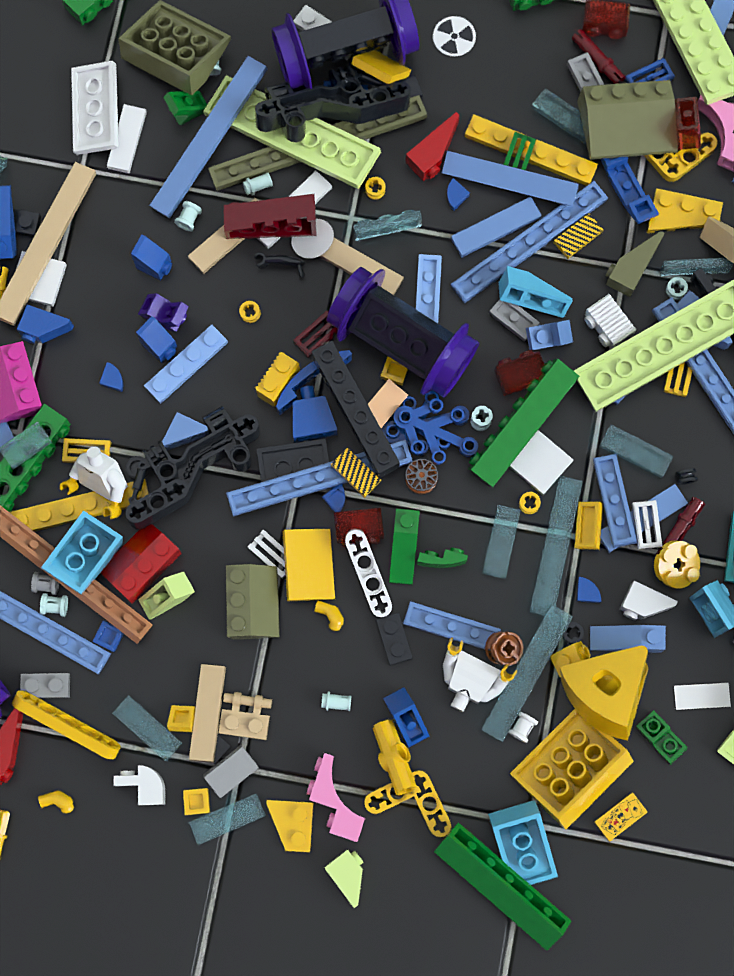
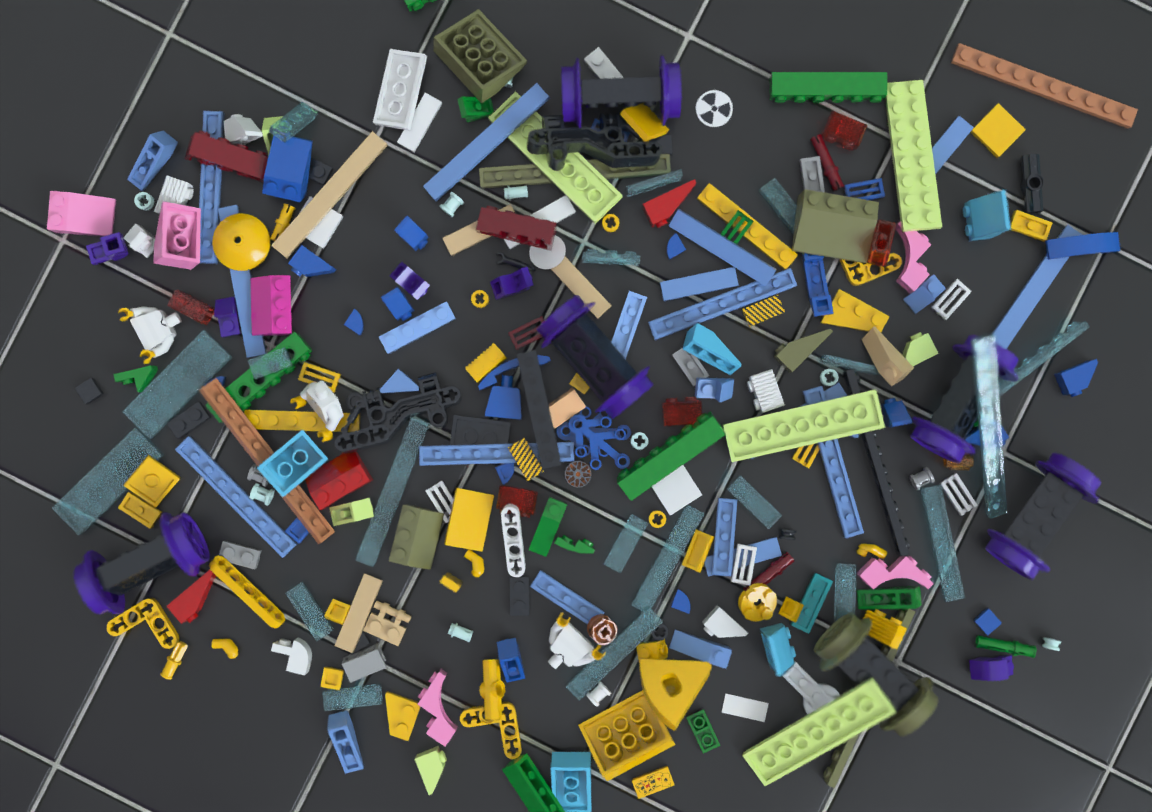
camera: 15 degrees right, 10 degrees up
none -> medium blue slope [328,710,364,774]
none -> clear light blue tile [355,417,430,567]
none -> yellow tile [440,572,463,592]
none -> dark purple brick [490,267,533,300]
none -> clear light blue tile [626,169,683,196]
none -> yellow tile [778,596,804,622]

